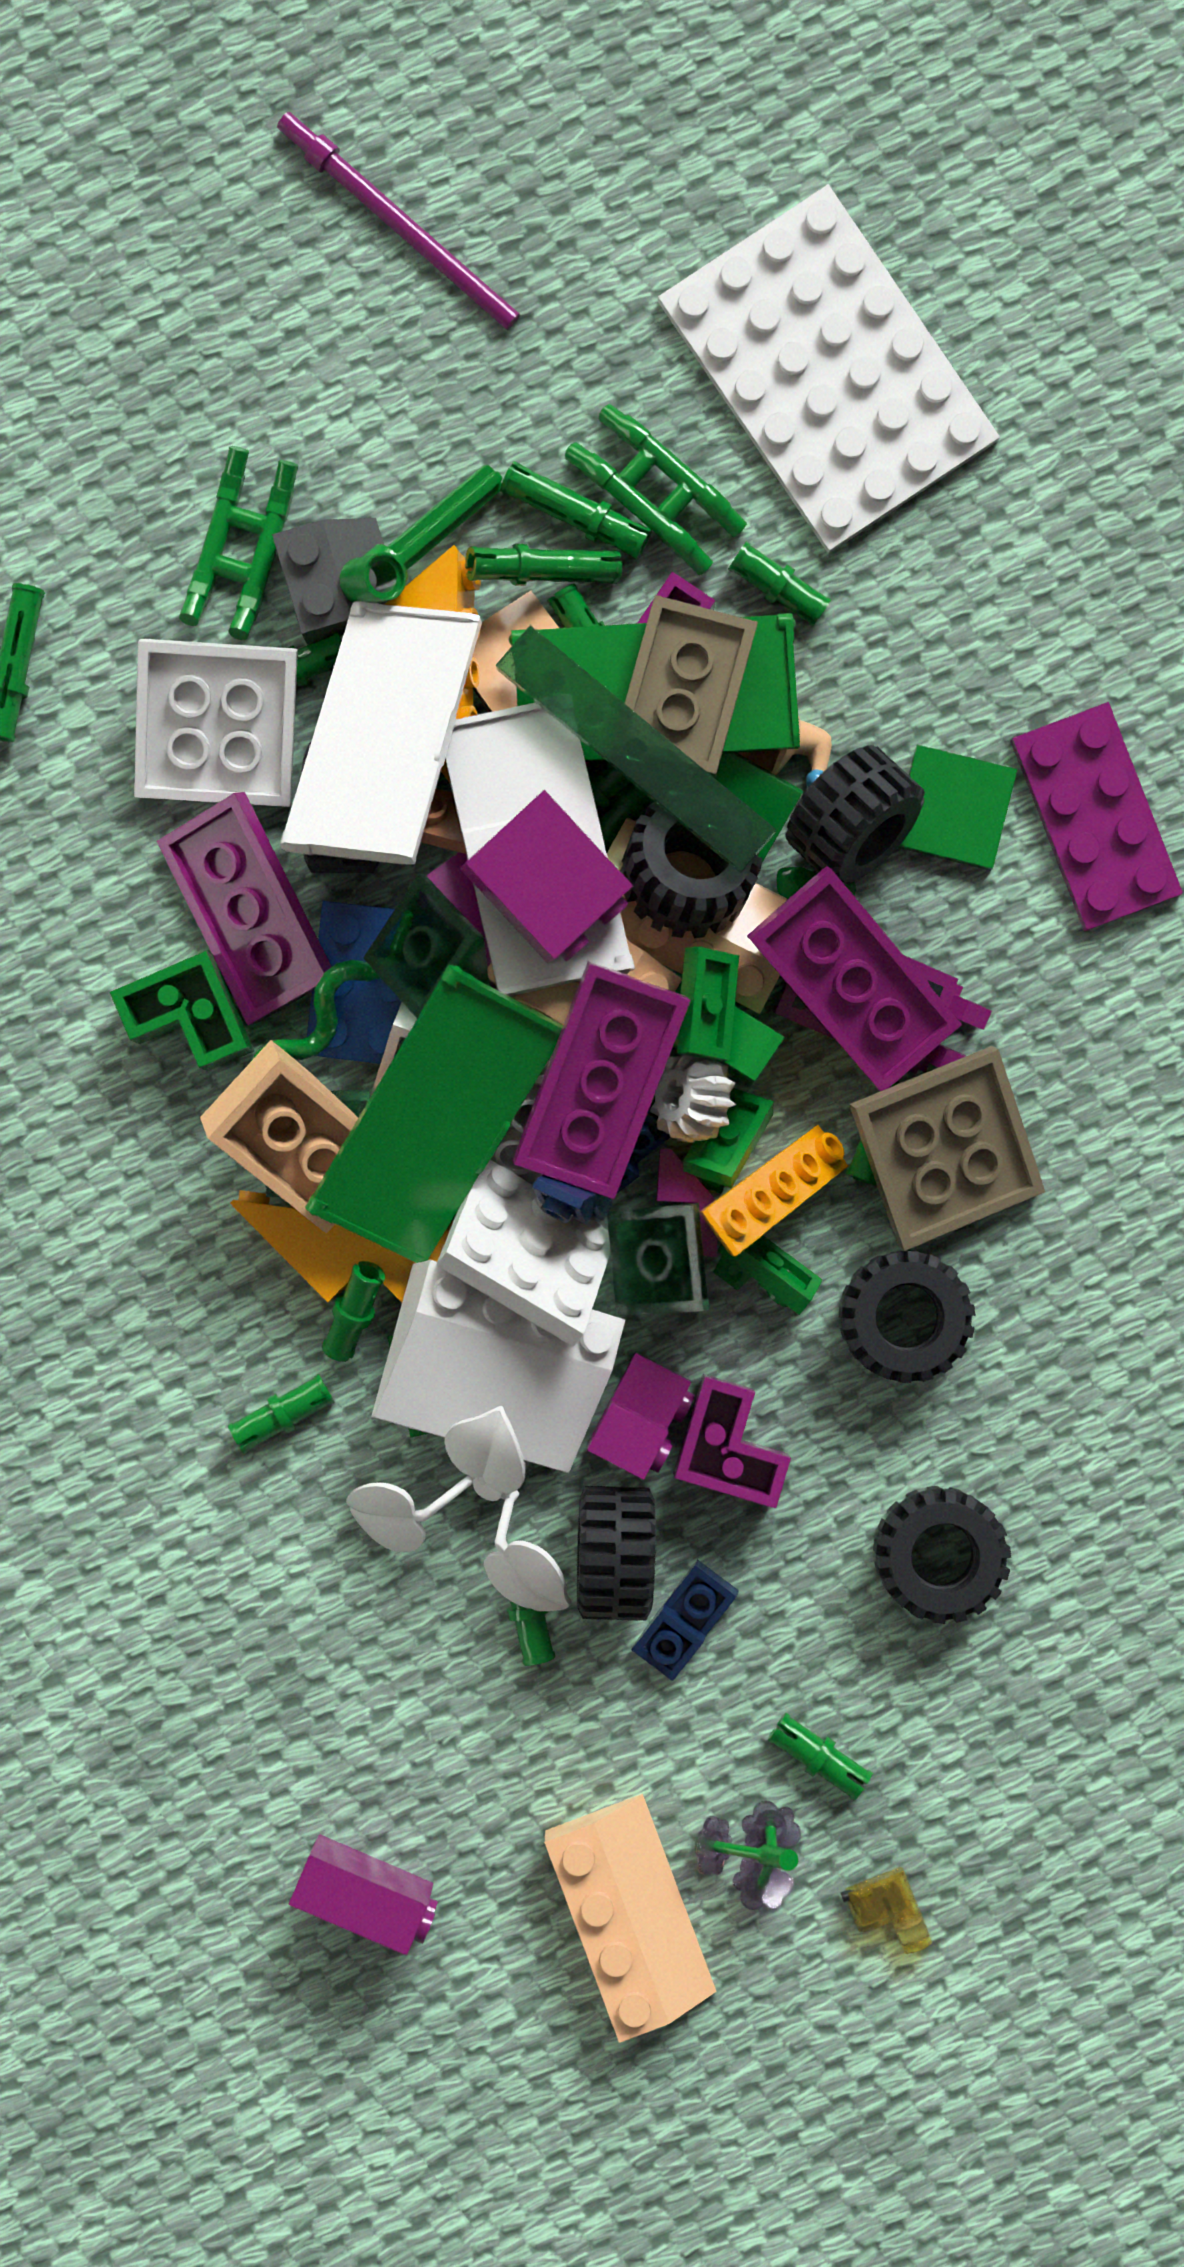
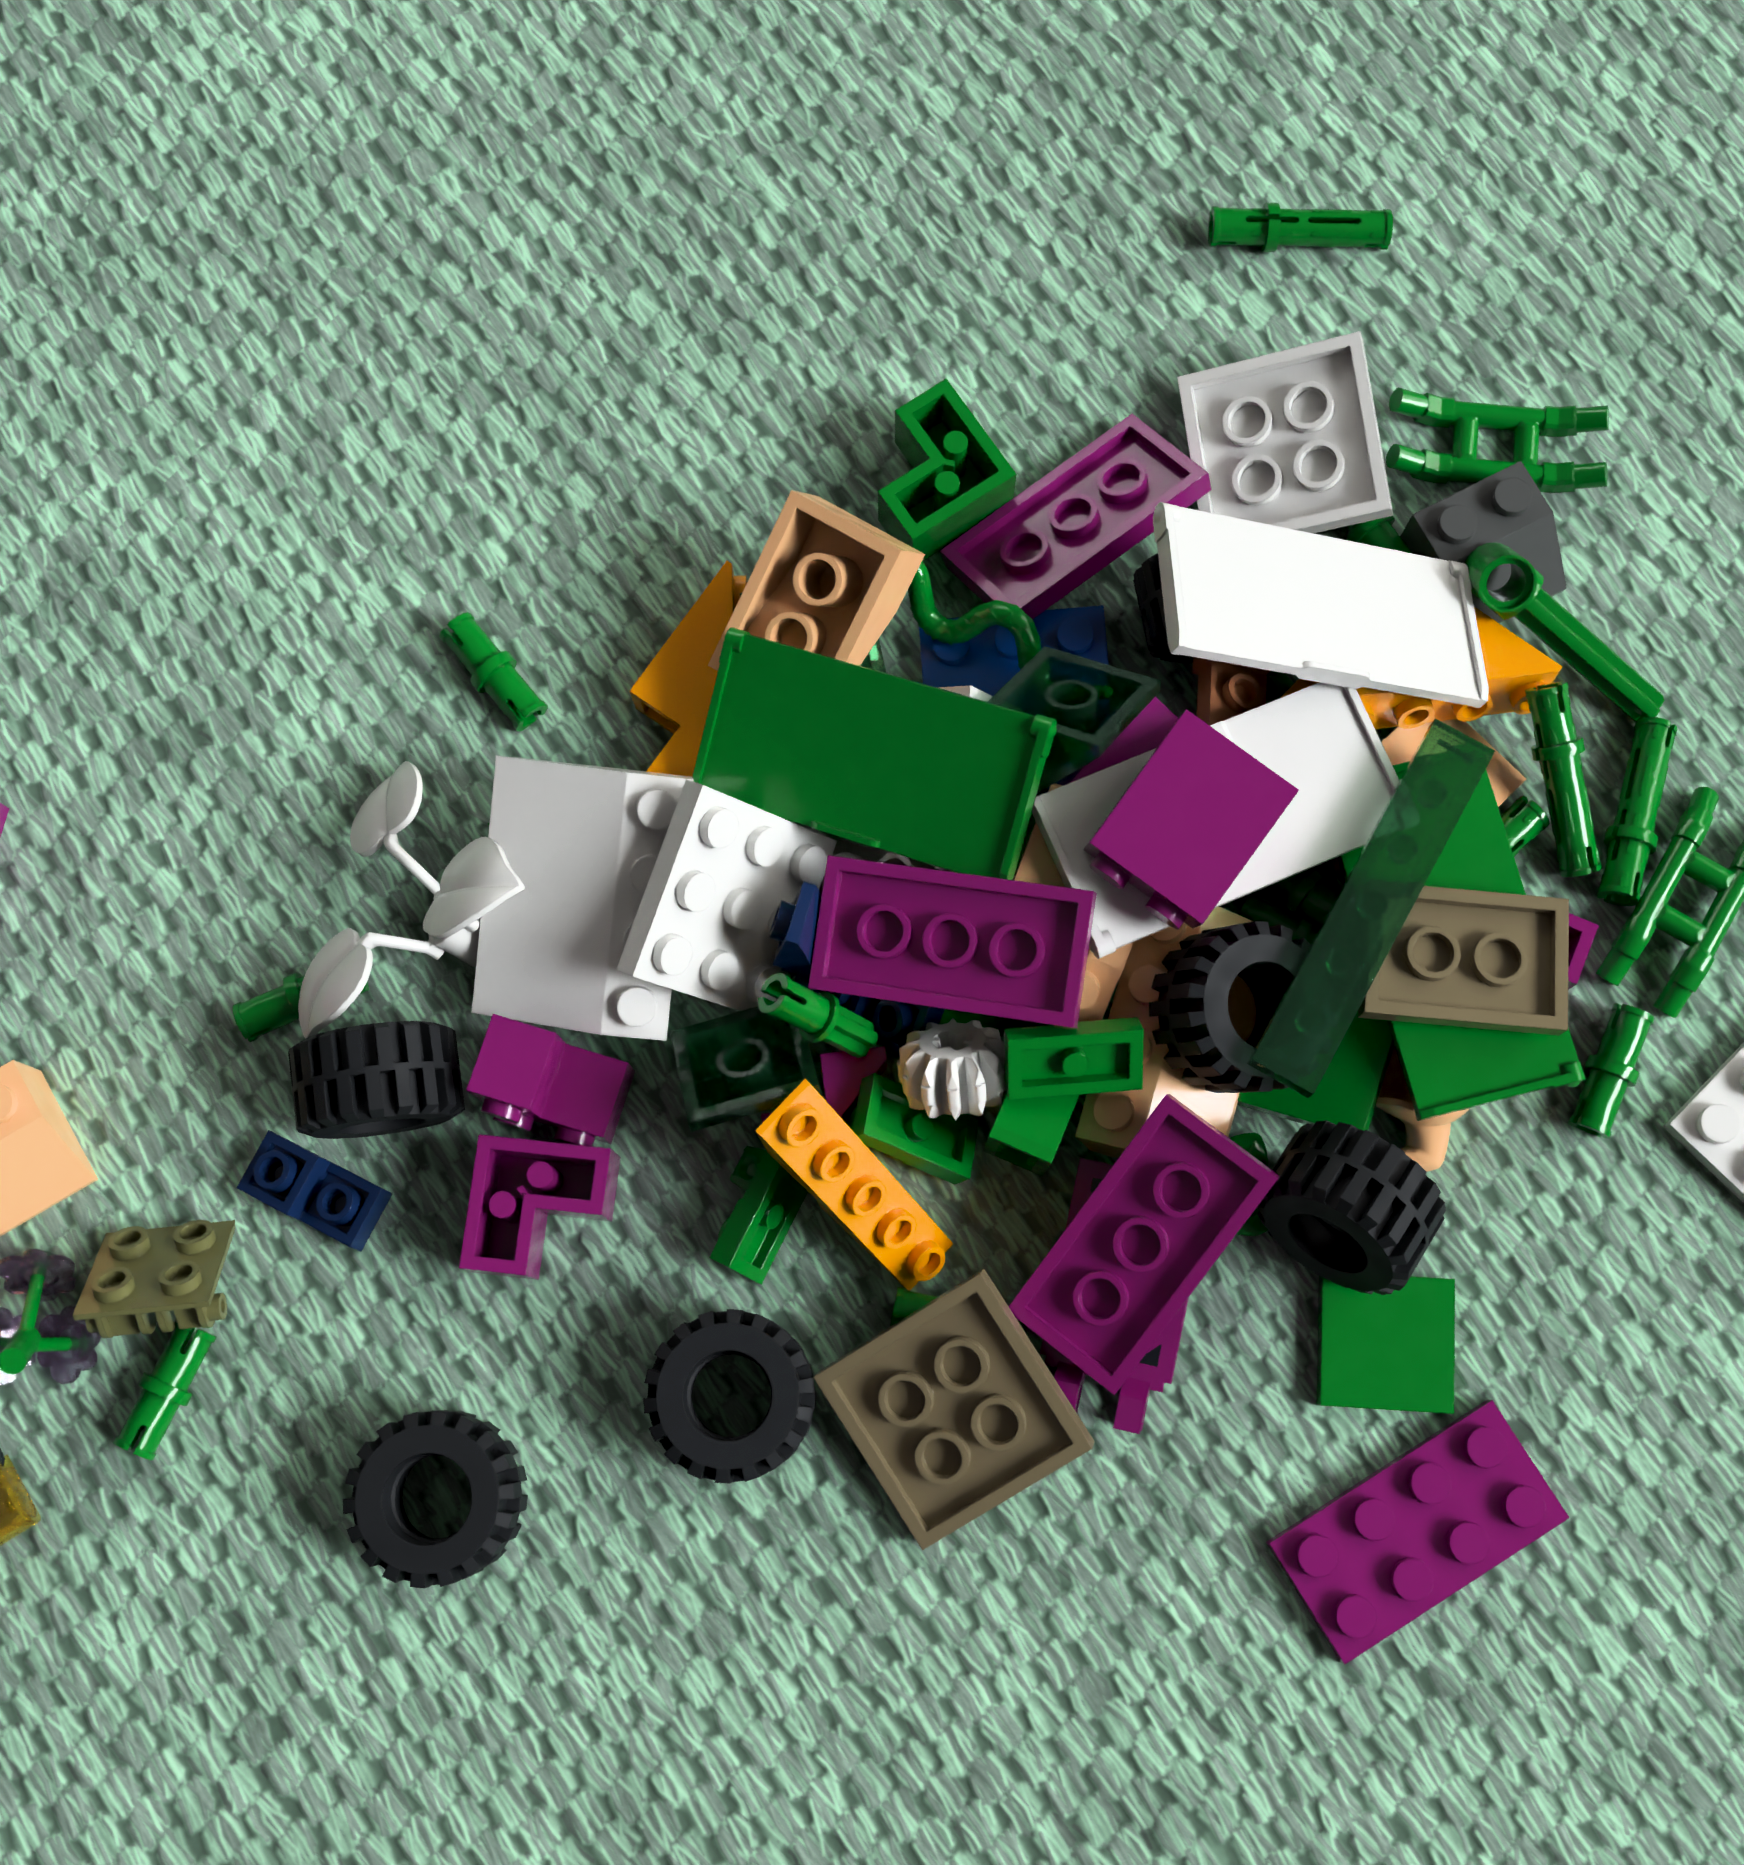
camera: 80 degrees right, 10 degrees down
green pin [322,1261,386,1362] -> none
none -> olive hinge [73,1220,235,1339]
none -> green axle [758,973,878,1058]

